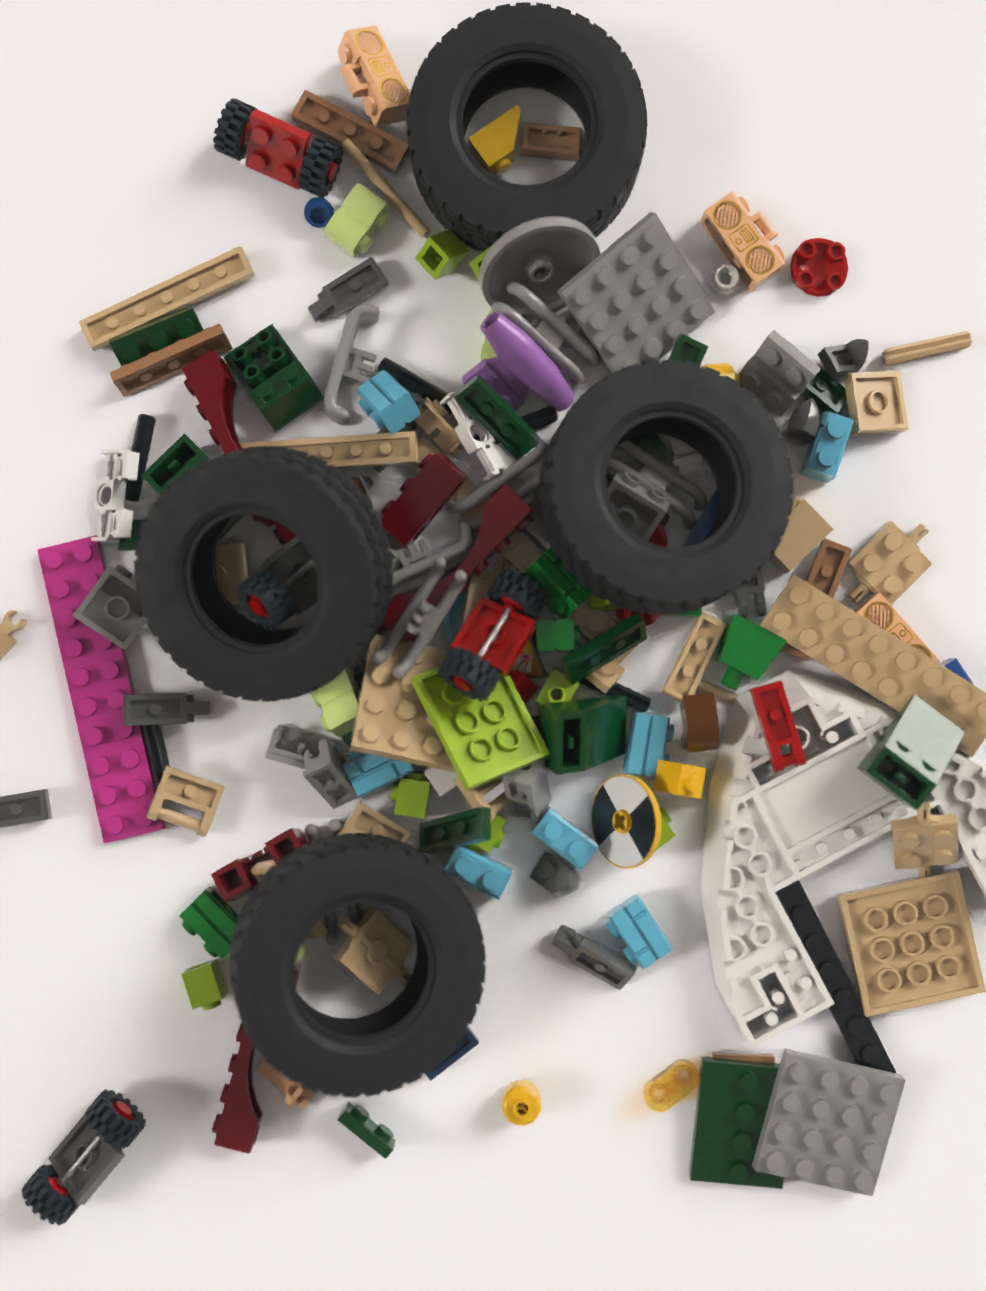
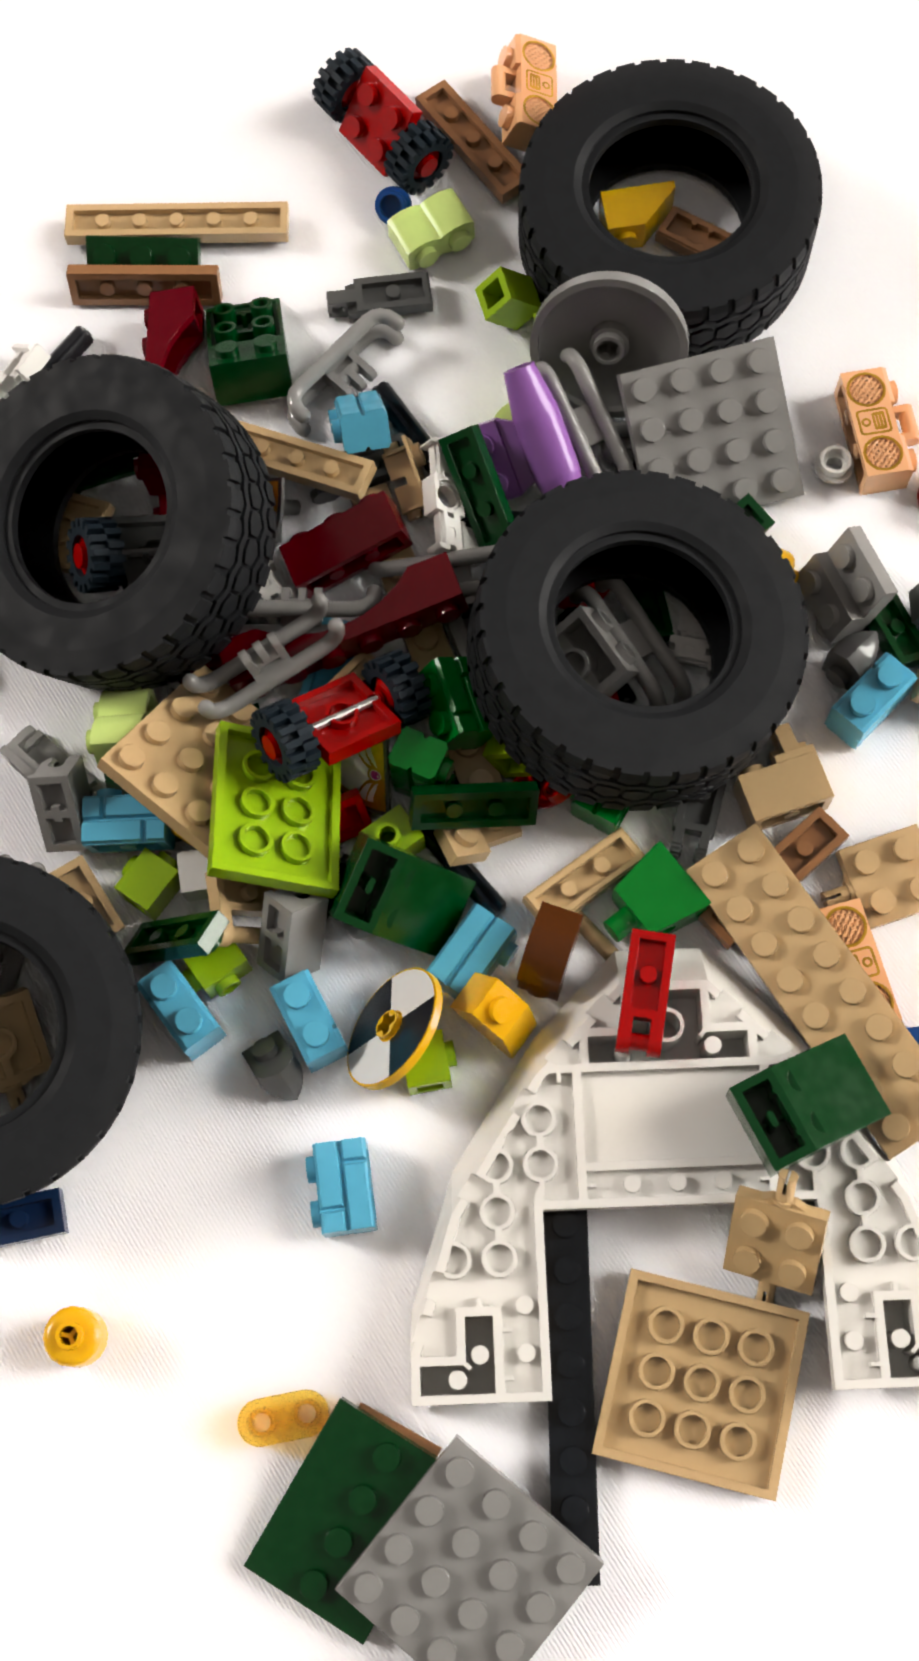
camera: 30 degrees right, 15 degrees down
tan bar [341,138,430,238] -> none
dark grey hinge [552,925,637,990] -> none

